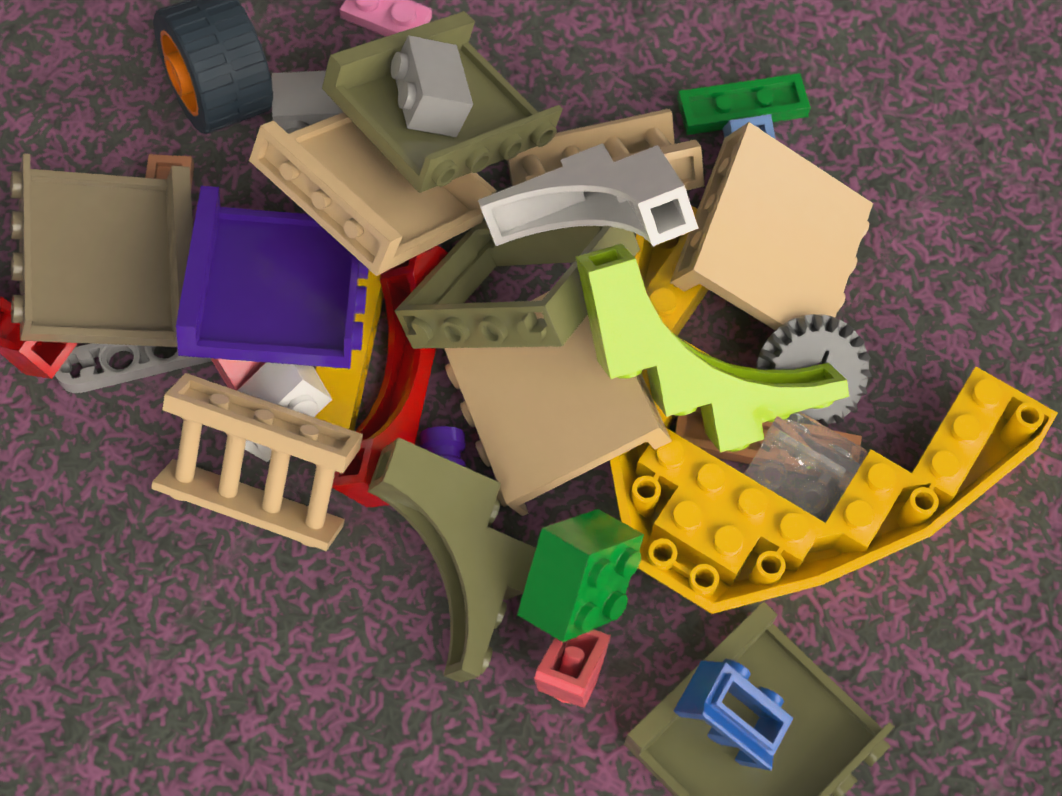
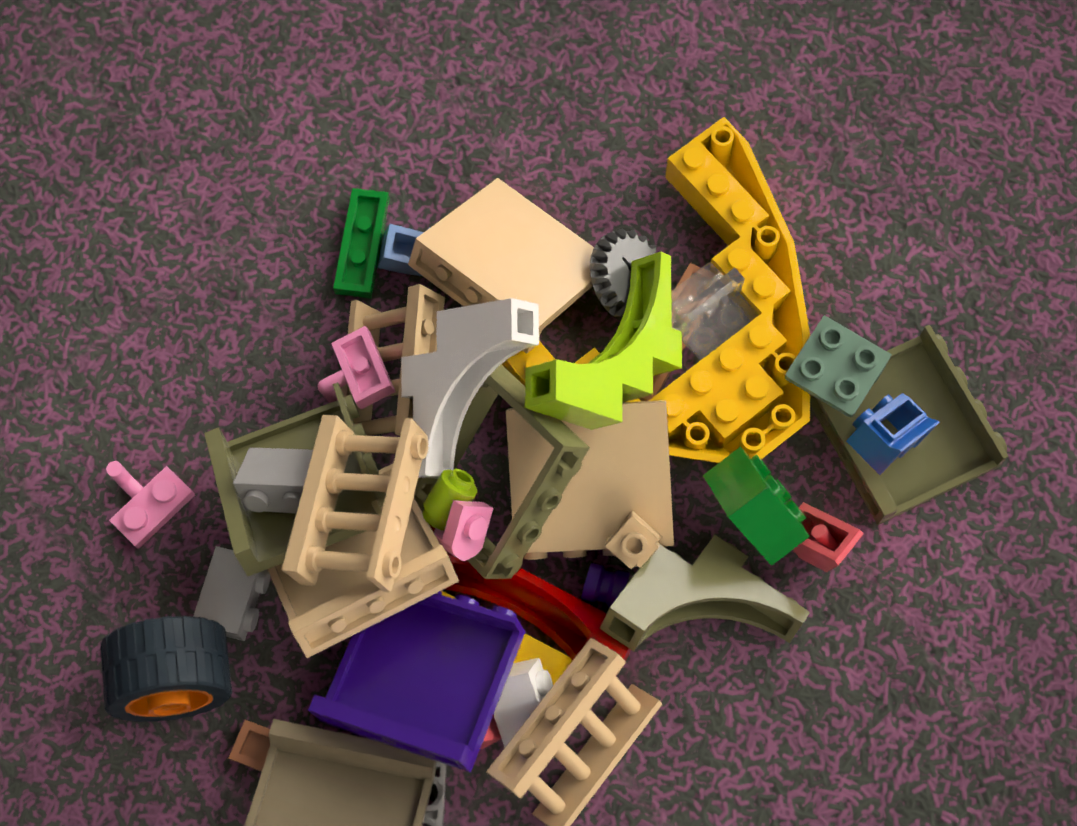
camera: 65 degrees left, 5 degrees up
none -> tan fence [282,415,429,592]
none -> bright pink plate [317,326,396,409]
none -> lime brick [422,469,478,531]
none -> bright pink plate [434,500,493,561]
none -> tan window [605,510,663,570]
none -> sand green bracket [785,315,892,417]

